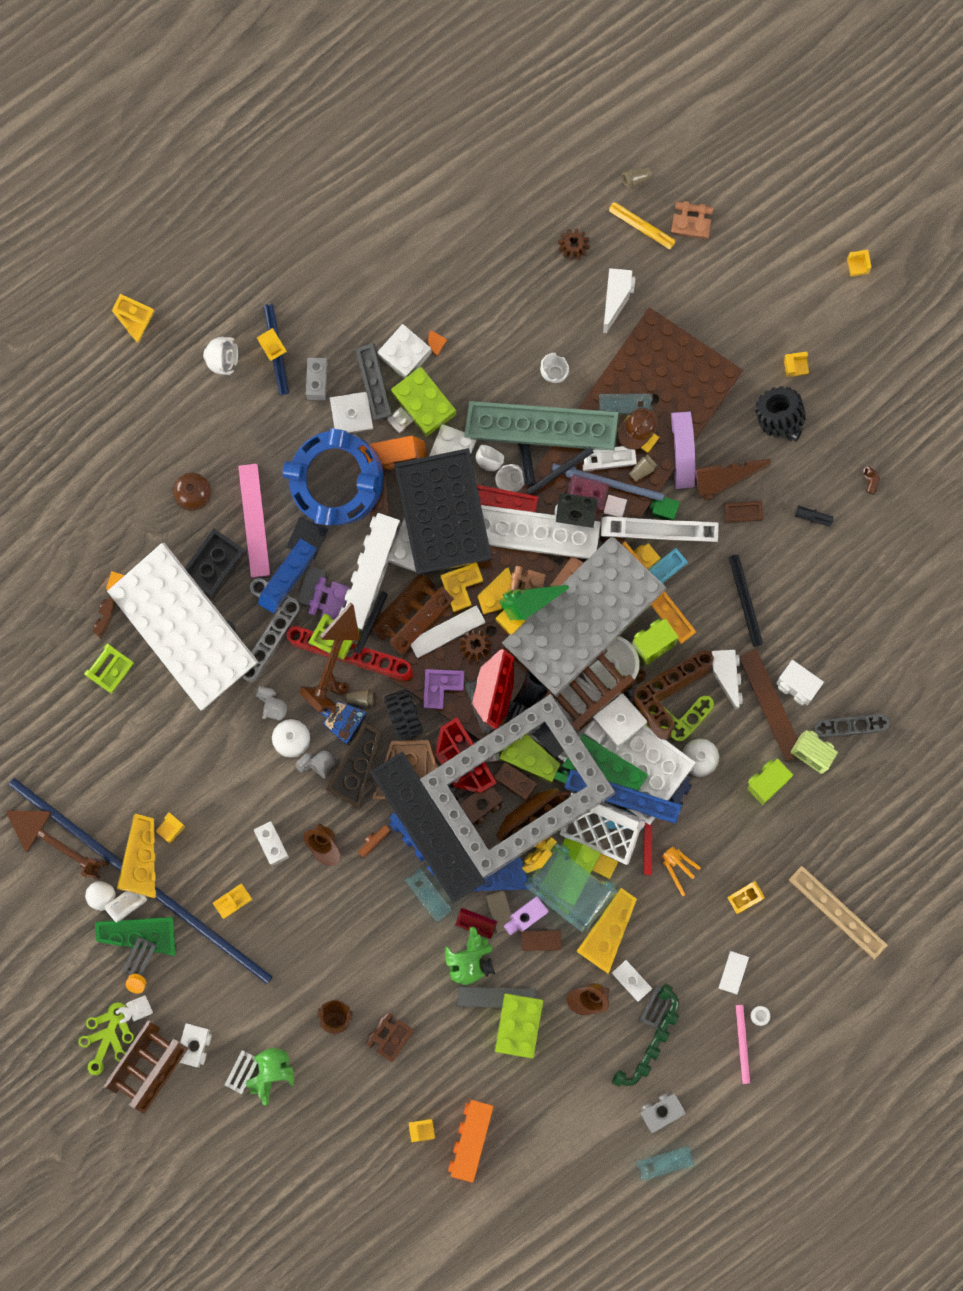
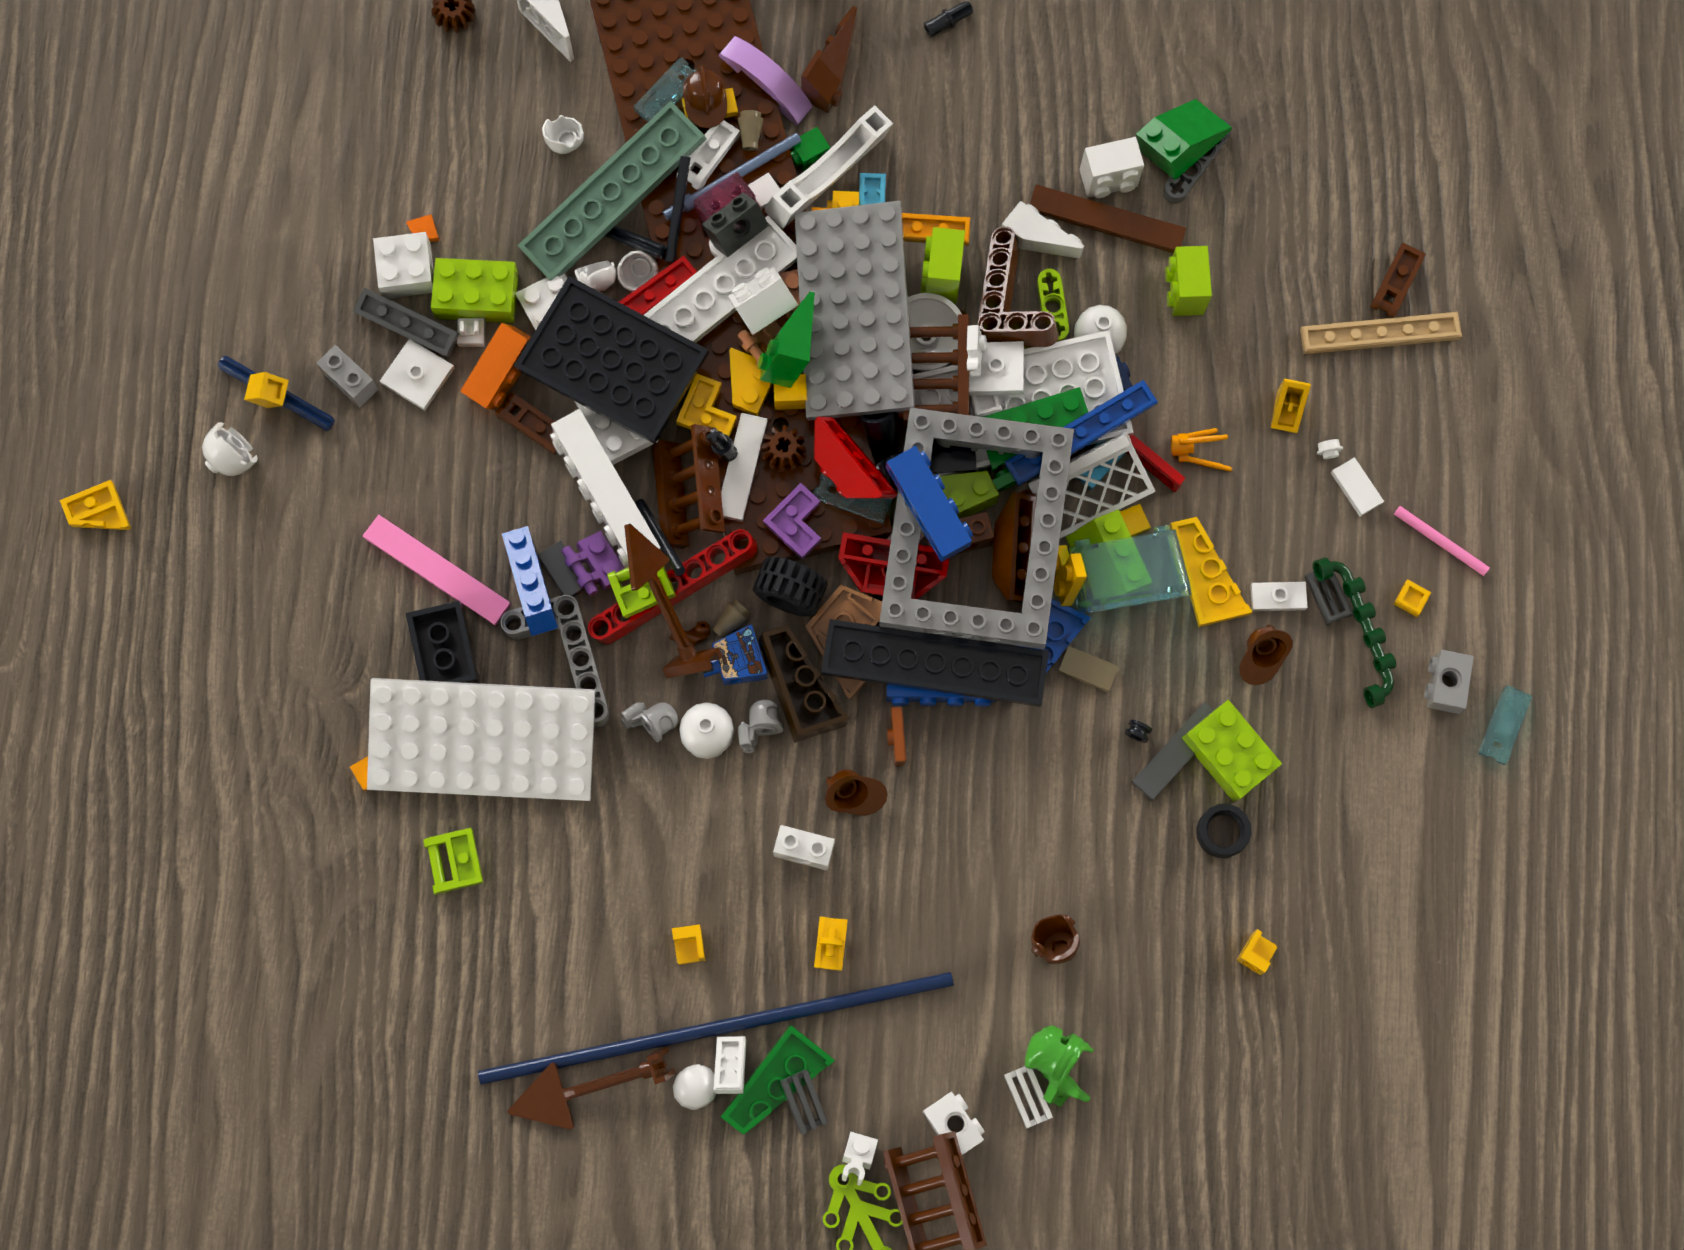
camera: 55 degrees left, 5 degrees down
reddish brown slope [92,597,115,639] -> none
yellow wing [117,814,156,898] -> none
light orange tile [126,974,146,994] -> none
reddish brown cylinder [173,472,212,511] -> none
blue piece [283,428,384,526] -> none
black piece [286,517,328,560] -> none
reddish brown plate [365,1012,414,1062] -> none
clear light blue plate [404,868,452,923] -> none
bright green piece [445,927,493,985] -> none
orange brick [448,1100,494,1183] -> none
dark red plate [455,907,498,939] -> none
reddish brown brick [459,786,503,825] -> none
lavender torso [504,896,549,935] -> none
reddish brown tile [522,930,561,951] -> none
reddish brown tile [723,501,763,523] -> none
black axle [729,555,763,647] -> none
white tile [750,1006,770,1026] -> none
yellowish green brick [791,730,838,774] -> none
none -> black axle [707,428,738,462]
none -> white brick [729,267,798,335]
none -> blue brick [886,446,973,562]
none -> white plate [967,325,987,377]
none -> green slope [1136,99,1232,180]
none -> black tyre [1196,804,1252,858]
none -> white plate [1317,439,1343,459]
none -> reddish brown plate [1370,242,1426,318]
none -> yellow tile [1393,579,1432,617]

